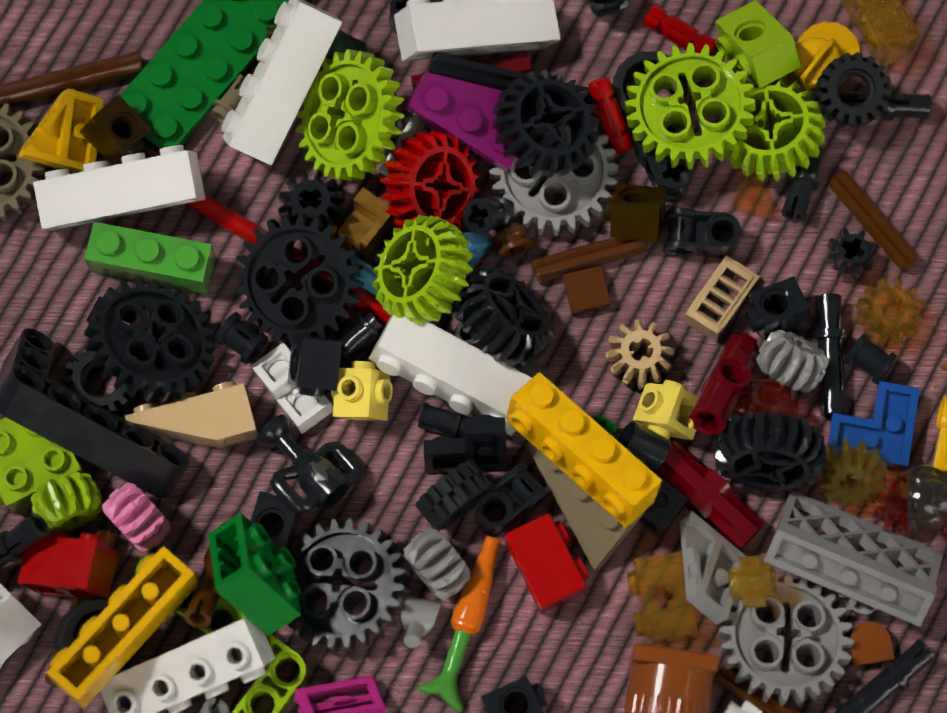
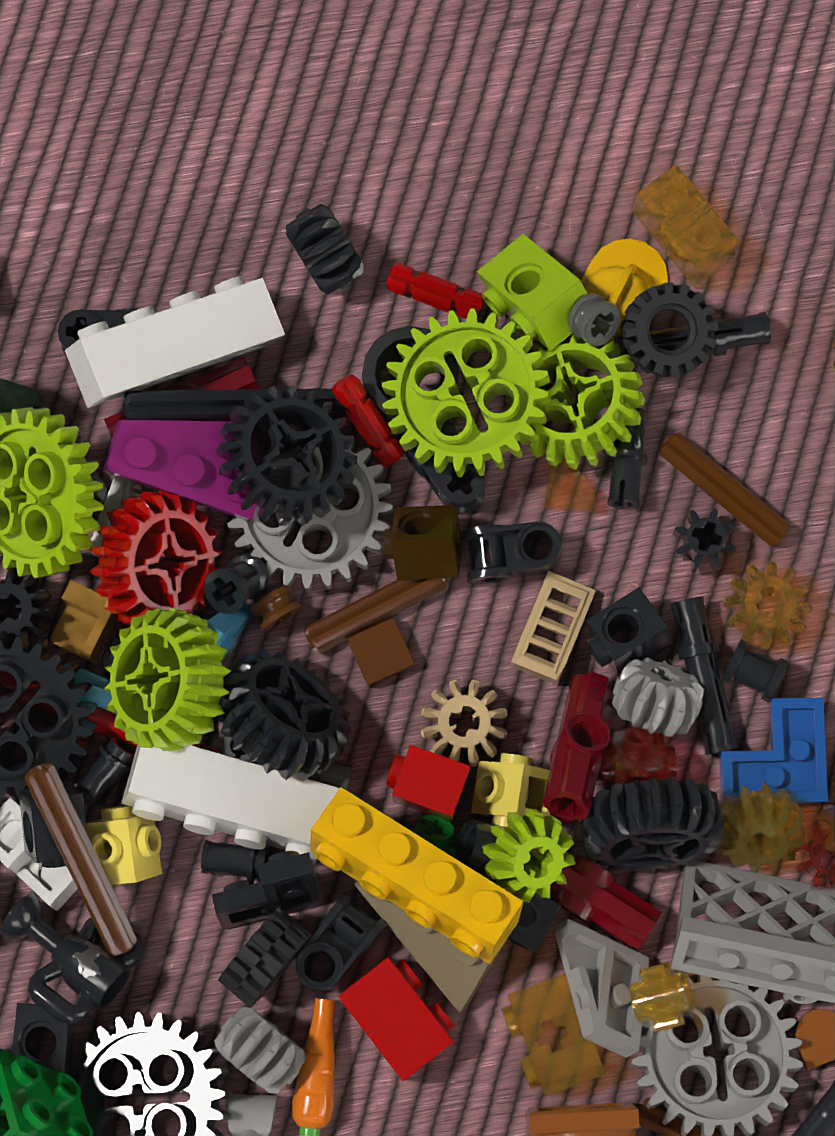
camera: 10 degrees left, 5 degrees up
none -> reddish brown axle [25,762,137,956]
none -> red brick [386,745,471,823]
none -> lime gear [482,808,576,903]
none -> dark grey bush [568,293,620,346]

